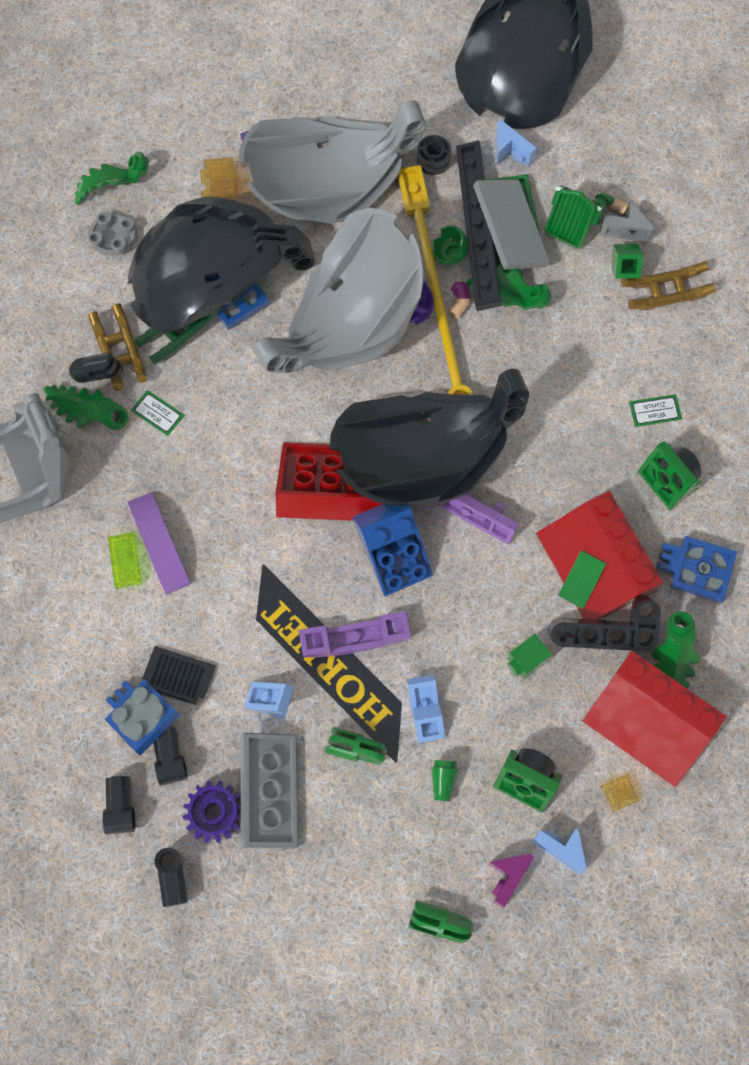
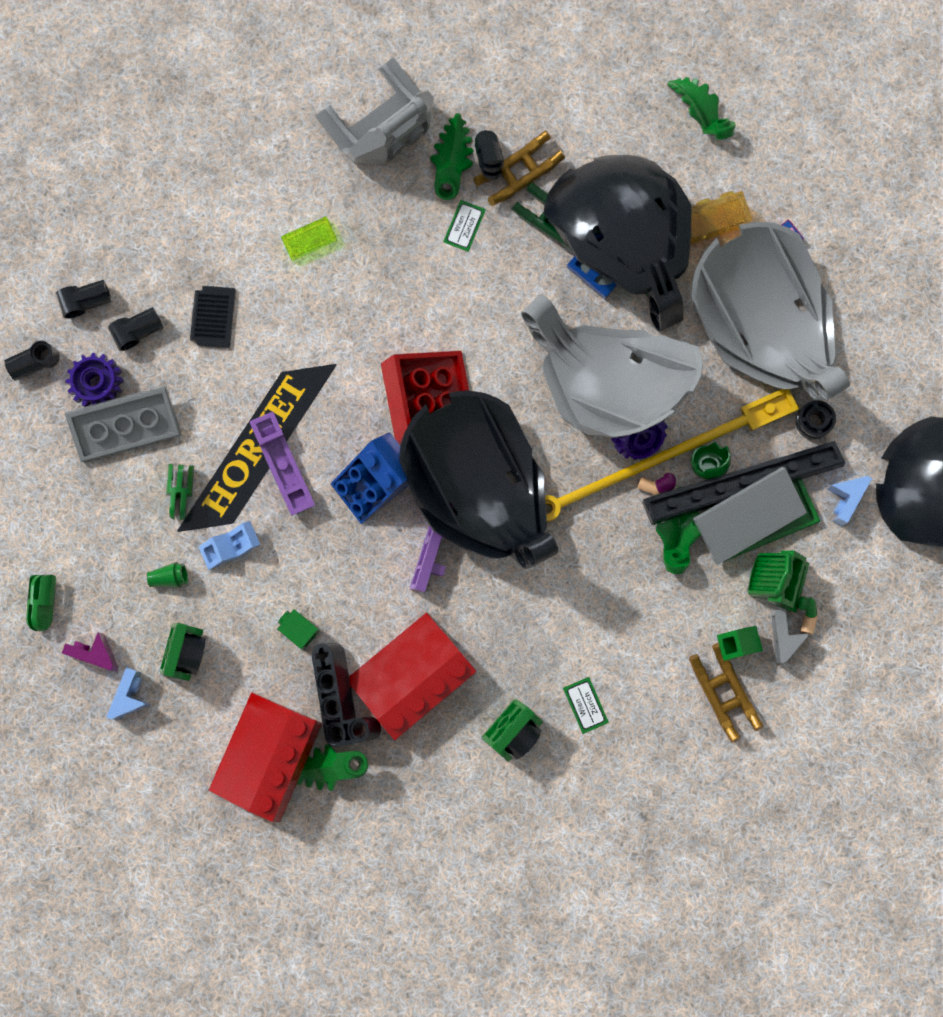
camera: 75 degrees right, 10 degrees up
light grey dish [88,212,137,255] -> none
piece [104,680,180,756] -> none
medium lavender slope [128,492,191,595] -> none
light blue slope [244,682,294,719] -> none
green sticker [558,551,606,609] -> none
clear yellow tile [601,774,639,812] -> none
blue piece [656,536,737,603] -> none

